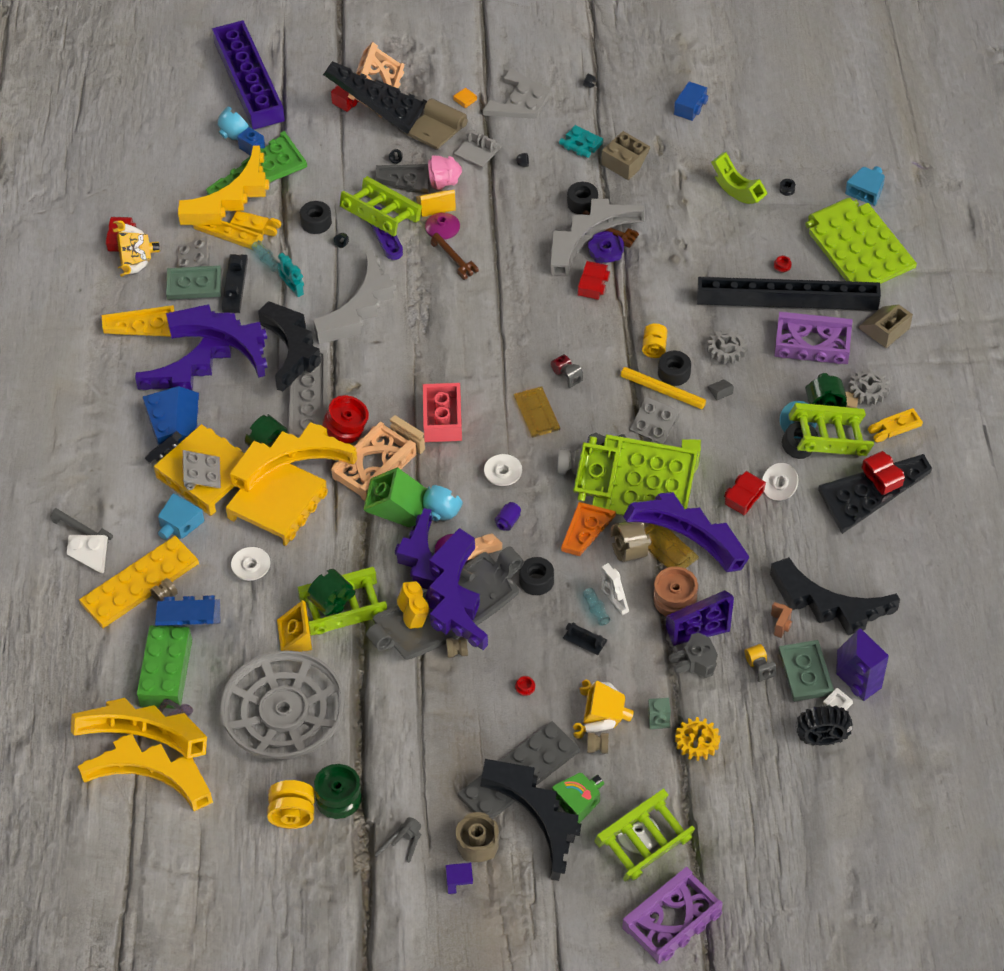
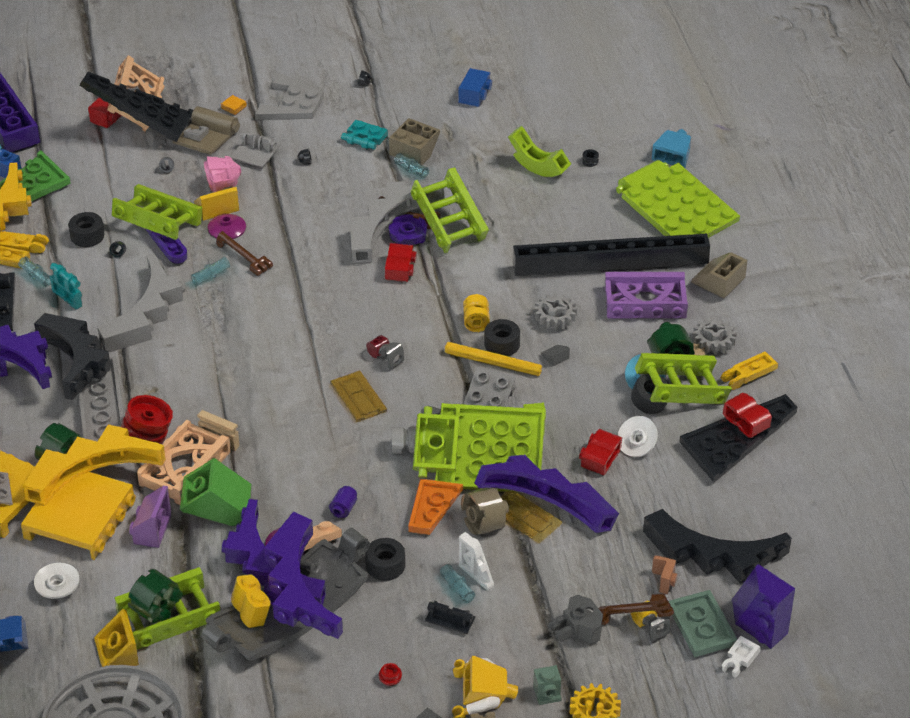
camera: 10 degrees left, 10 degrees down
dark grey wing [376,164,428,194] -> none
coral brick [423,383,462,442] -> none
medium azure cylinder [423,485,463,521] -> none
dark tan wheel [446,636,468,658] -> none
white dish [484,454,522,486] -> none
black tyre [567,181,598,214] -> none
nougat wheel [653,566,698,616] -> none
dark purple wedge [666,590,734,646] -> none
red plate [774,255,792,272] -> none
black gear [796,705,853,746] -> none
none -> medium lavender slope [129,485,171,548]
none -> light grey tile [184,126,209,141]
none -> clear light blue pin [191,257,230,286]
none -> clear light blue pin [394,153,429,178]
none -> lime fence [411,167,489,253]
none -> reddish brown hinge [598,594,674,625]

